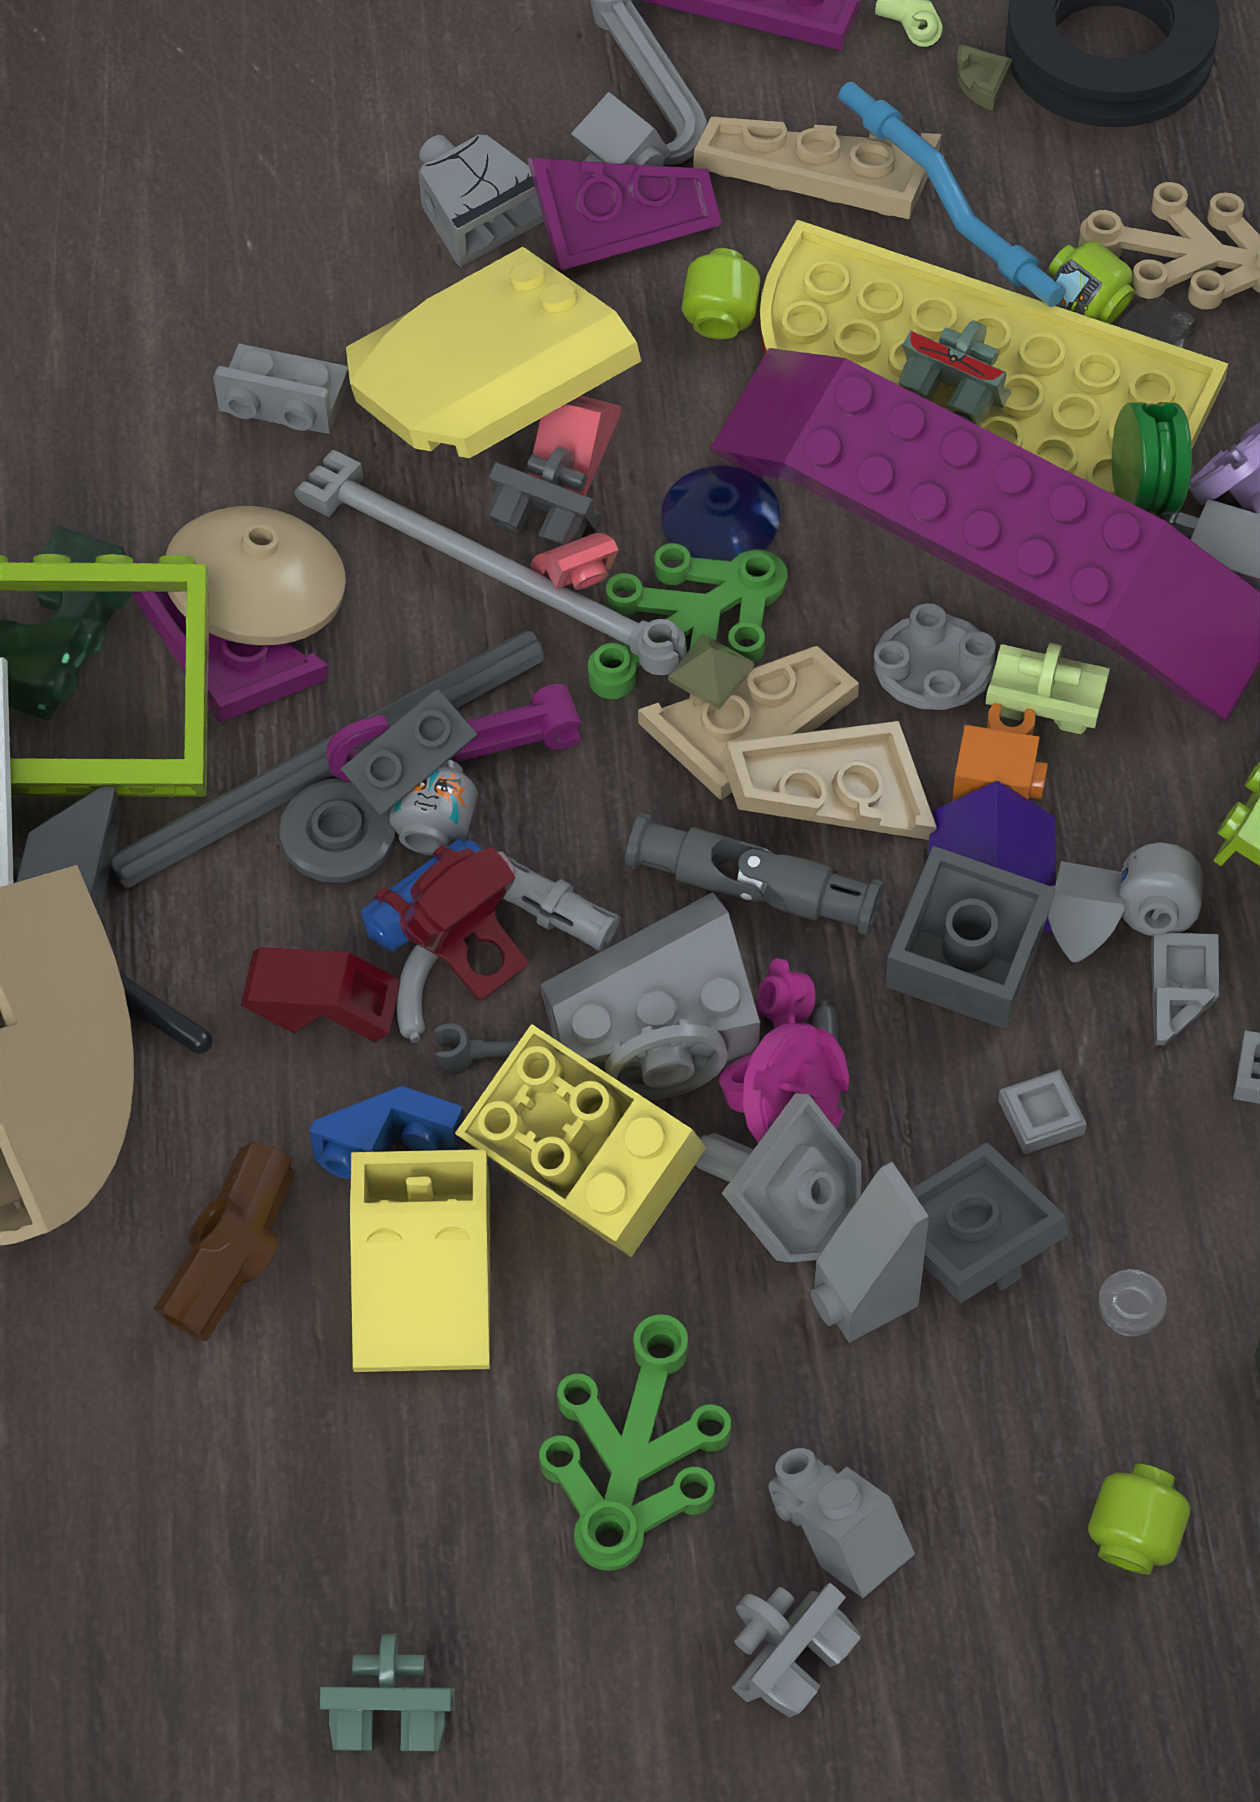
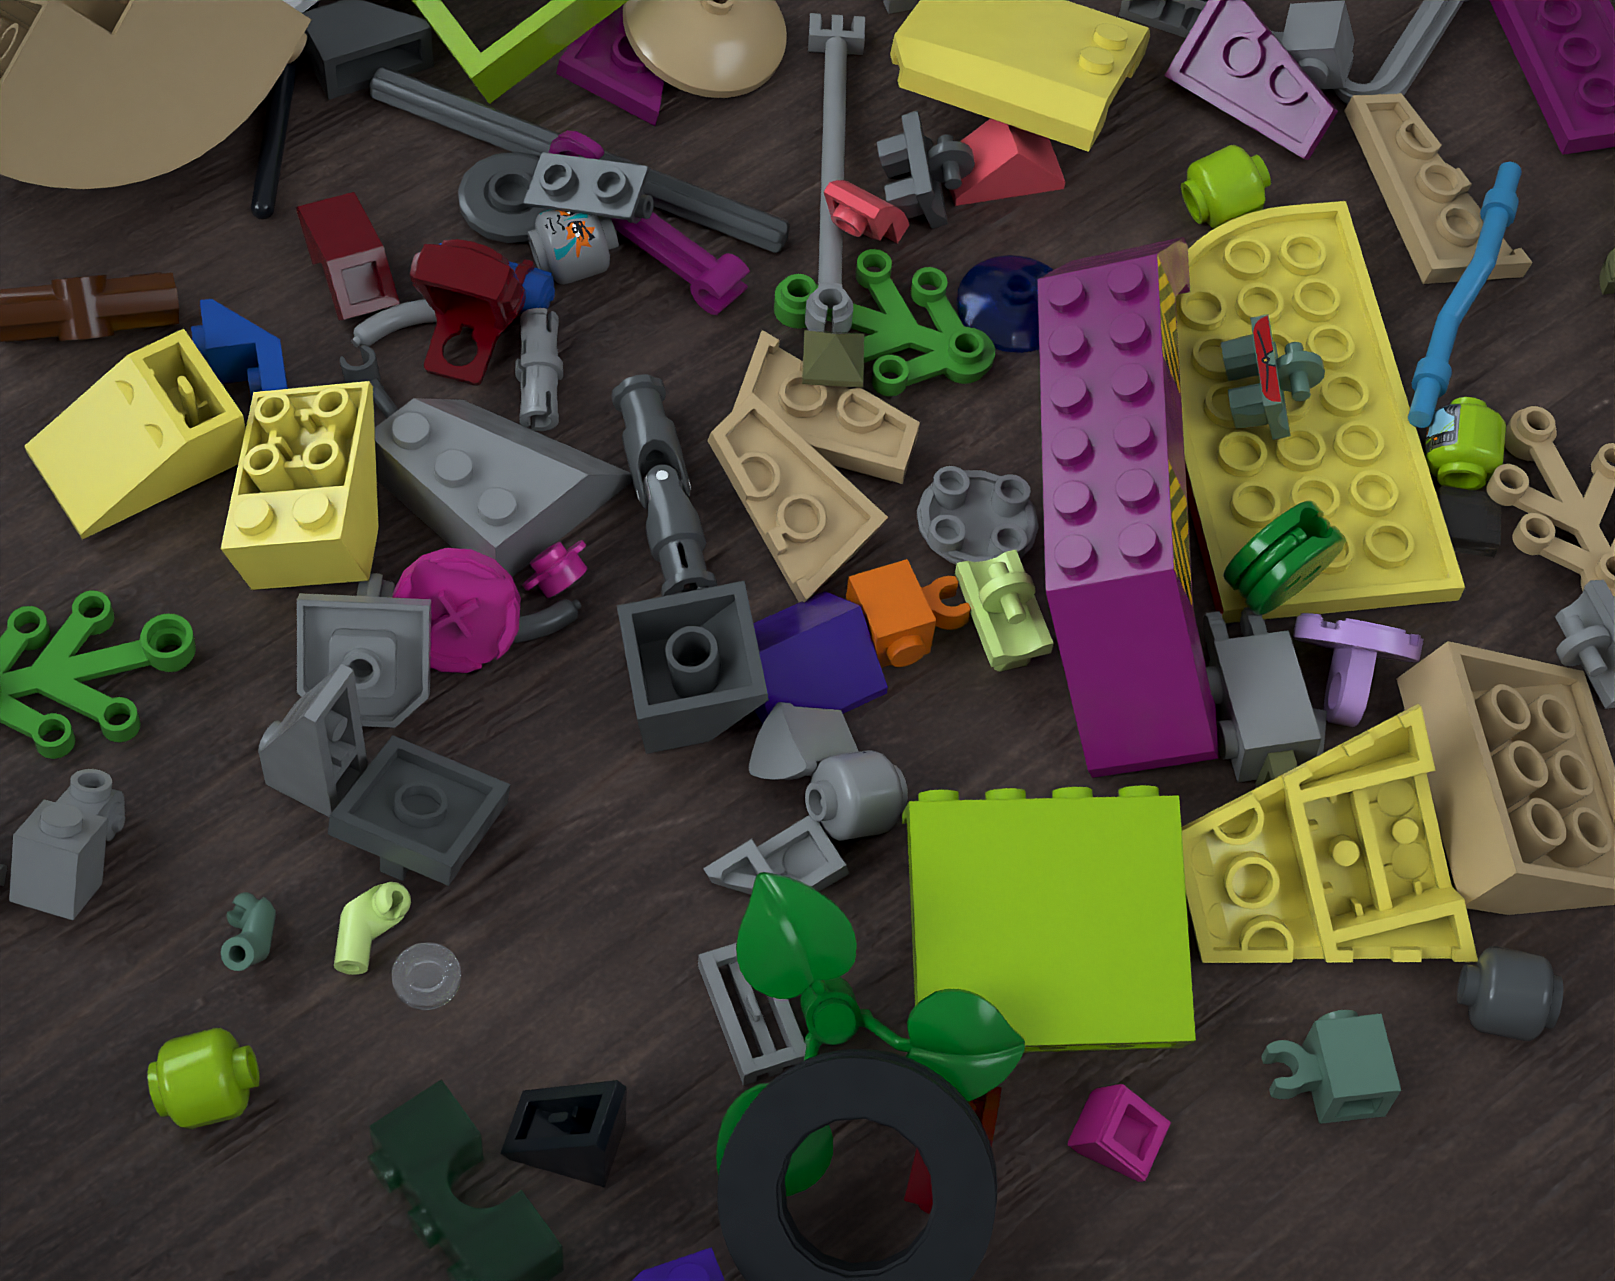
camera: 50 degrees right, 0 degrees up
light grey wheel [604,1019,728,1101] -> none
light grey tile [998,1070,1086,1155] -> none
none -> sand green arm [221,892,276,971]
none -> yellowish green arm [334,882,411,975]

